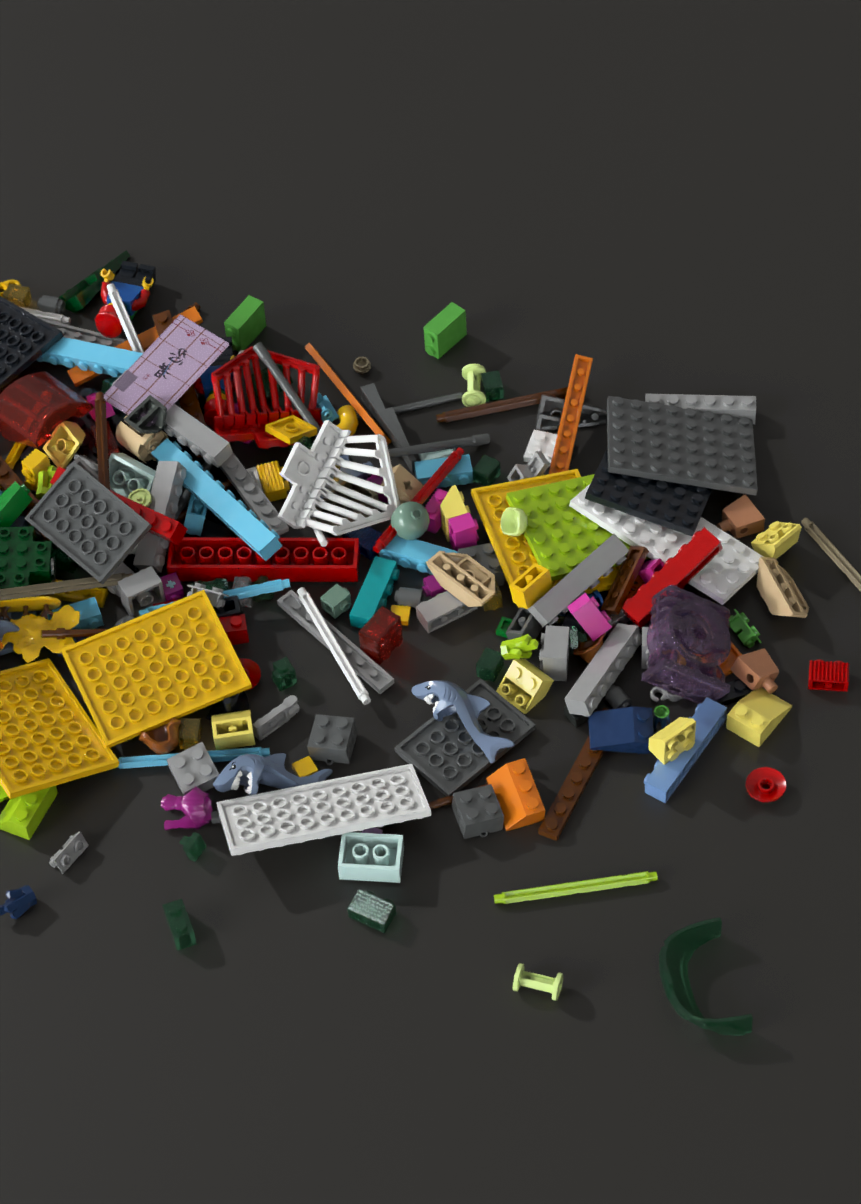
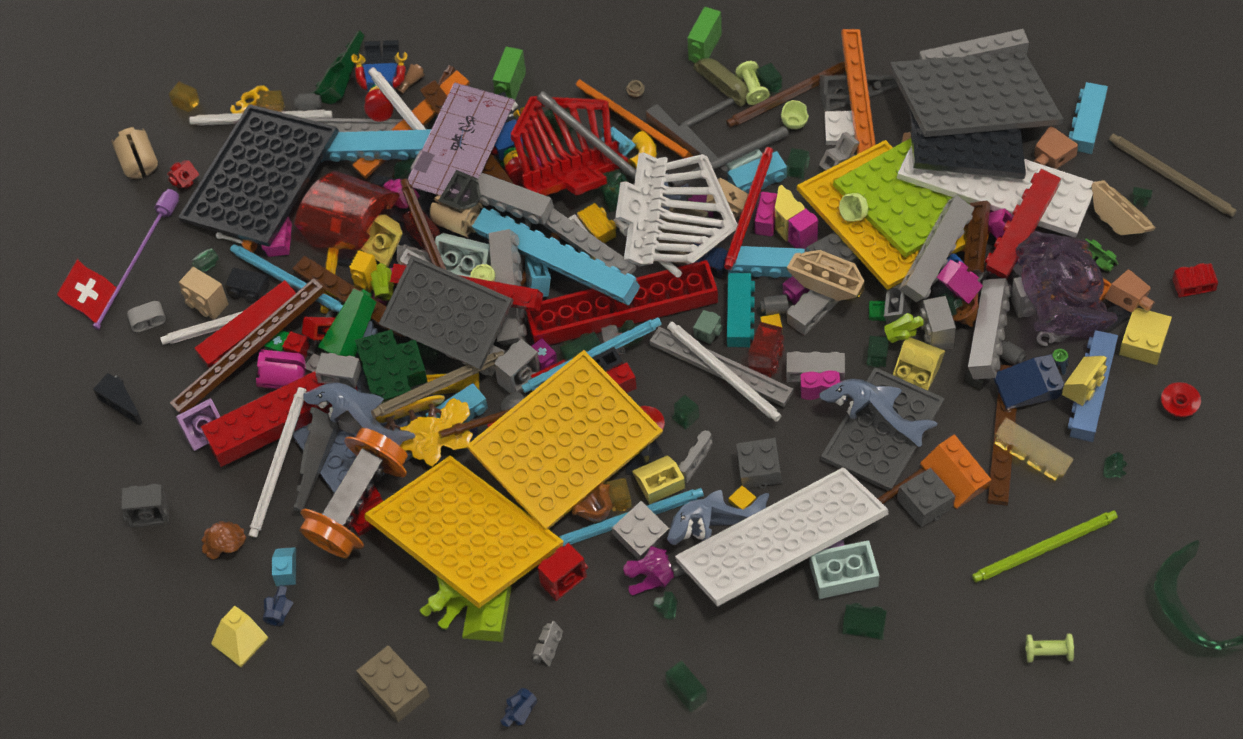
camera: 15 degrees left, 5 degrees up
light grey hinge [187,582,229,608] -> none
yellow tile [265,415,318,445] -> none
sand green cylinder [391,501,430,540] -> none
yellow brick [509,563,553,609] -> none
light yellow slope [751,521,802,559] -> none
none -> medium nougat cone [397,64,425,94]
none -> red brick [538,543,588,601]
none -> olive brick [693,58,749,107]
none -> yellowish green hair [781,100,809,129]
none -> light grey brick [787,351,845,382]
none -> dark pink brick [800,370,840,400]
none -> clear yellow windscreen [994,418,1073,481]
none -> medium azure brick [1069,82,1108,154]
none -> clear green tile [1103,452,1128,479]
none -> clear green tile [1132,187,1153,207]

